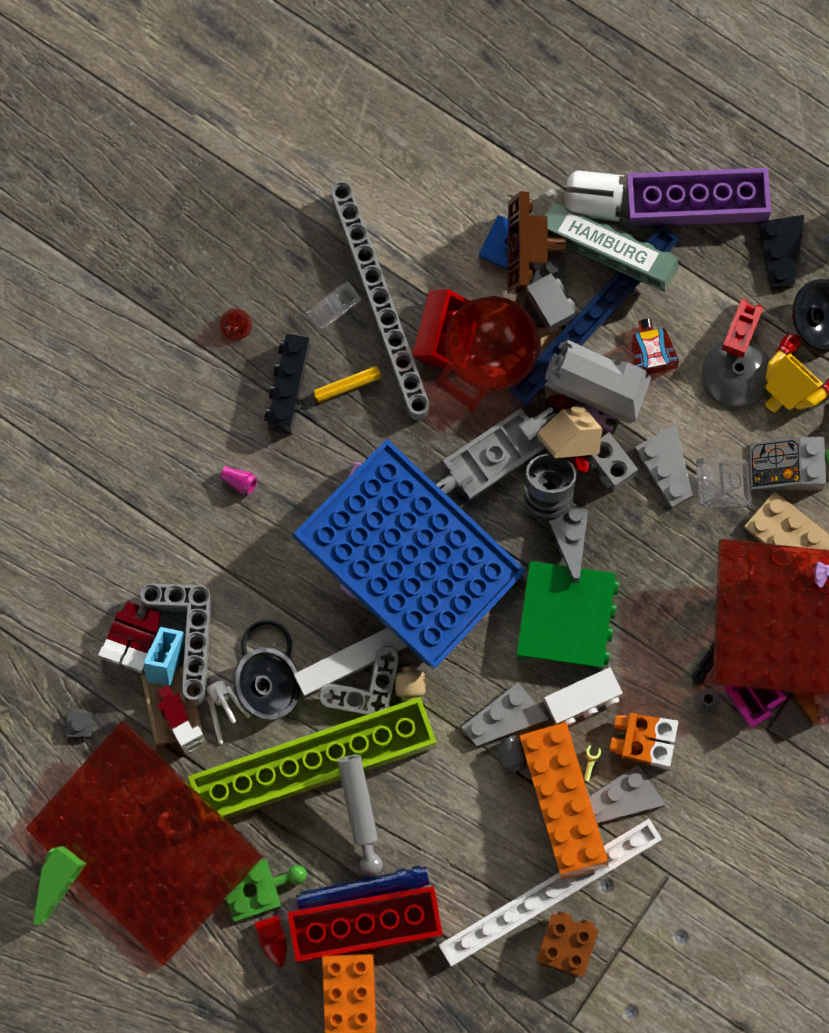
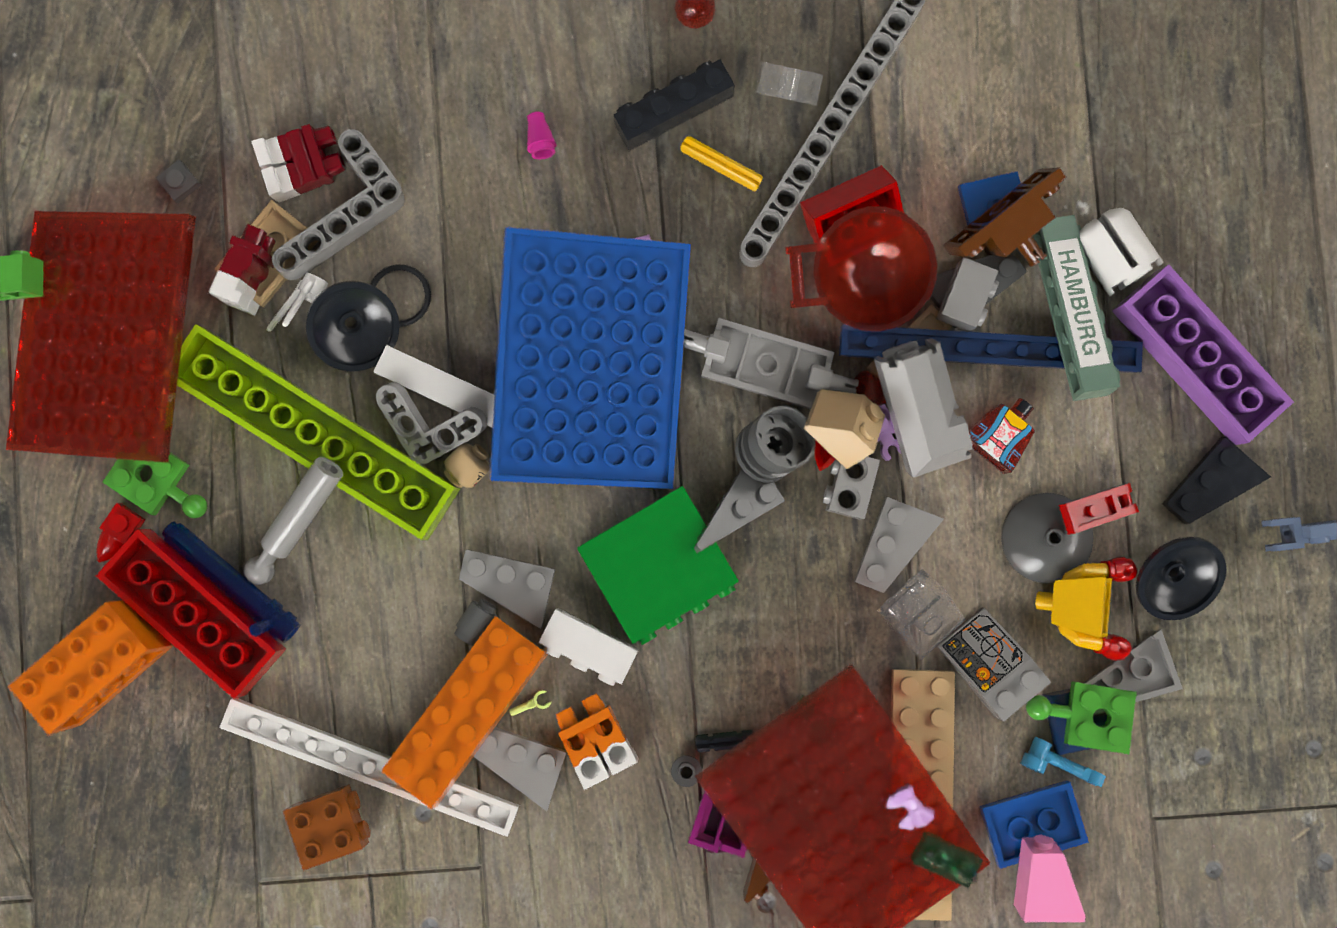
camera: 50 degrees right, 10 degrees up
medium azure brick [144,627,185,687] -> none

